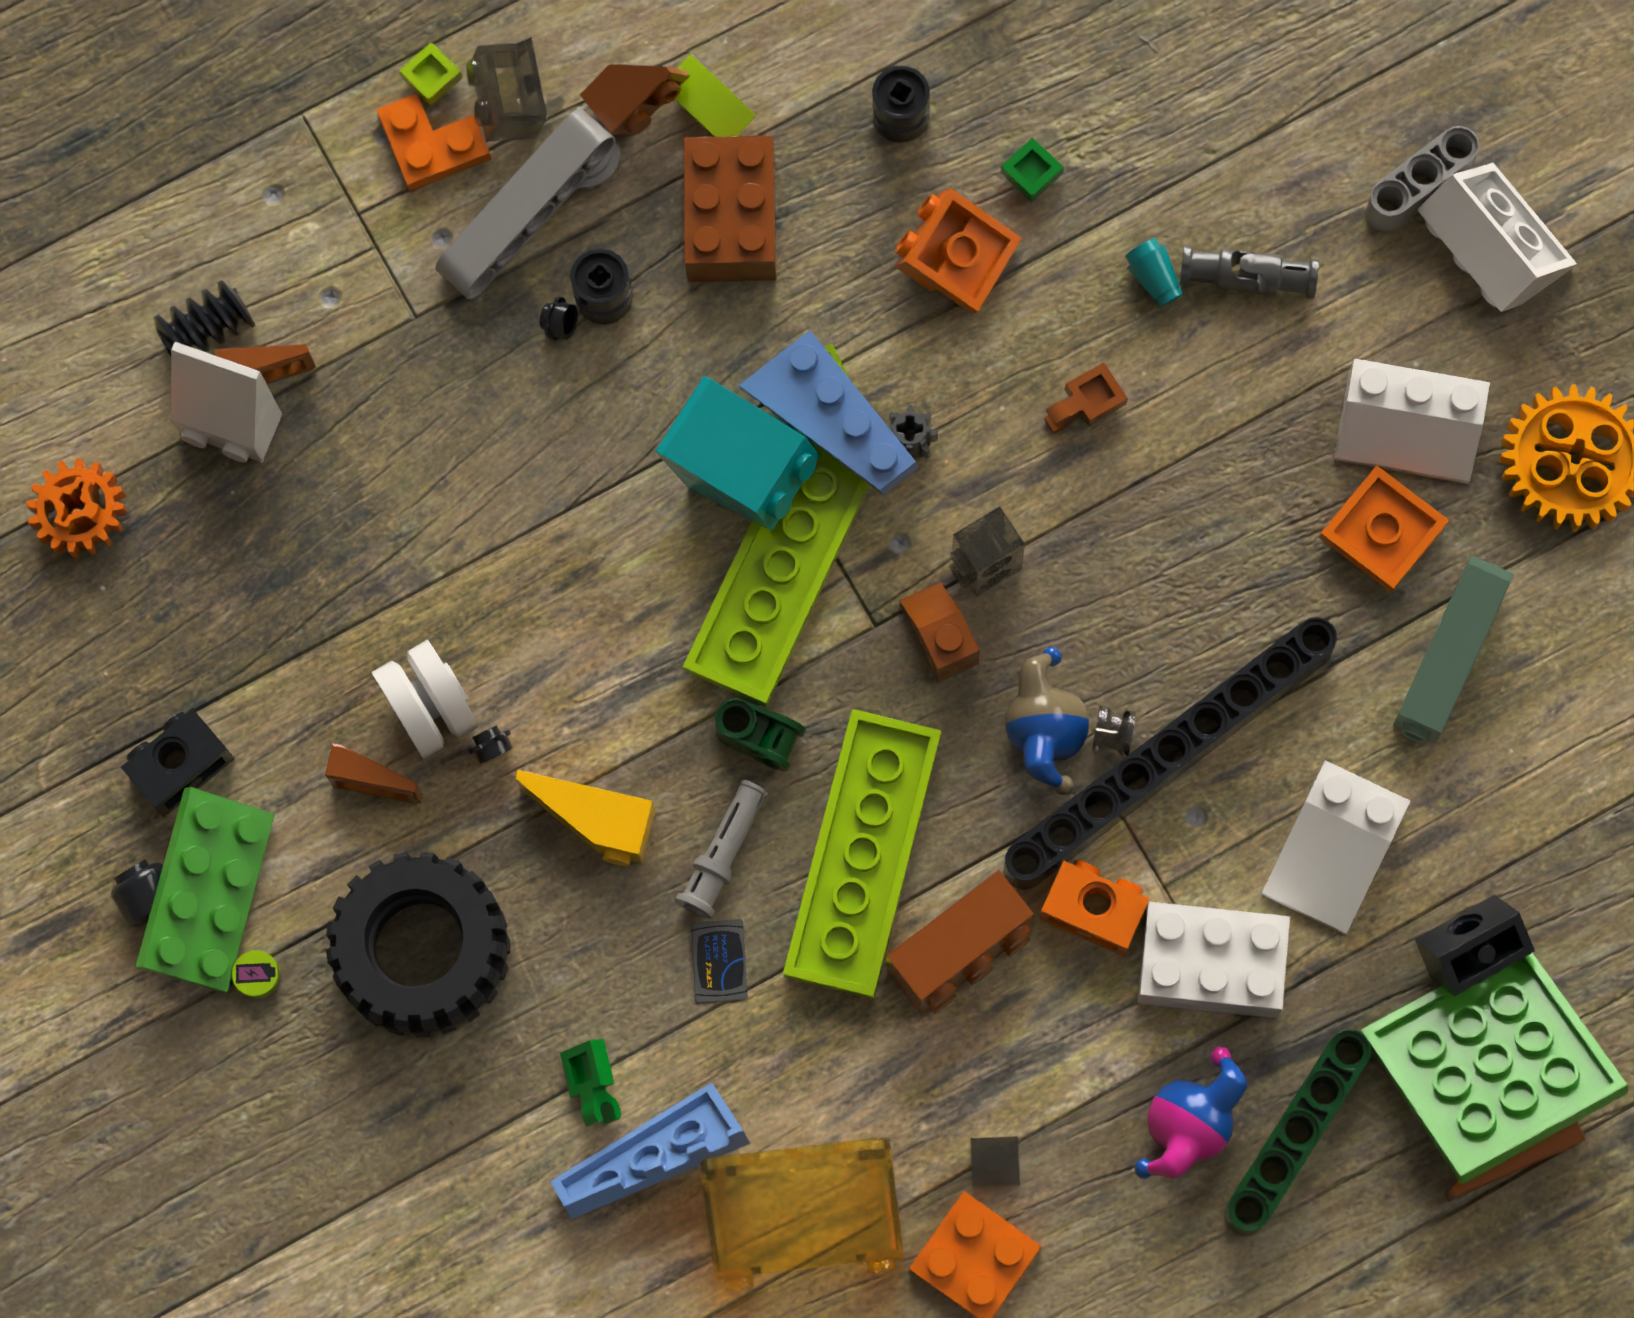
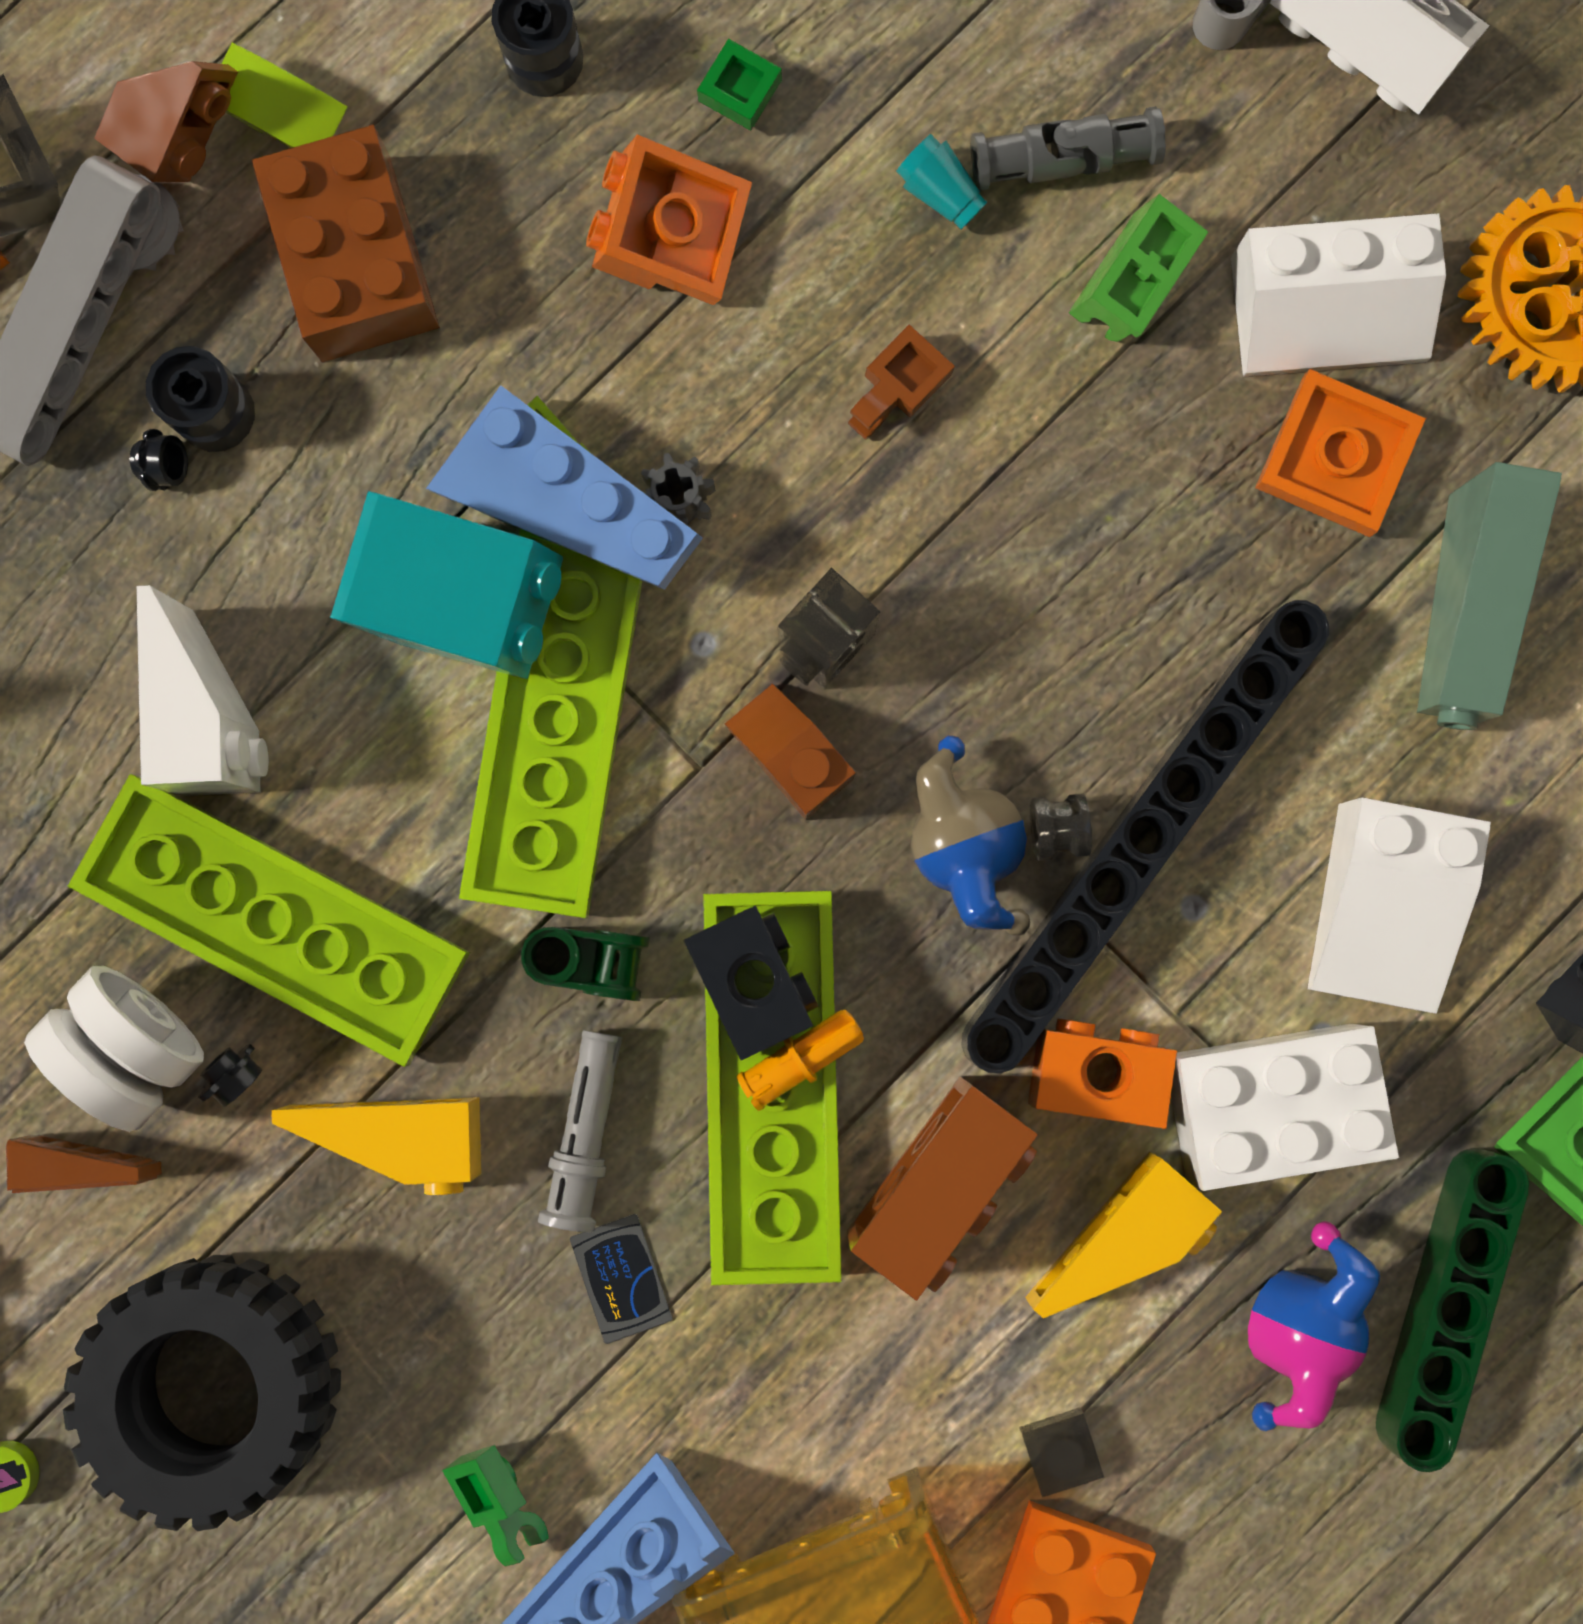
camera: 20 degrees left, 10 degrees up
none -> lime plate [67,774,471,1067]
none -> white slope [136,585,269,796]
none -> black brick [684,905,819,1061]
none -> light orange axle [737,1010,864,1111]
none -> yellow slope [1025,1152,1222,1319]
none -> bright green hinge [1068,194,1208,342]

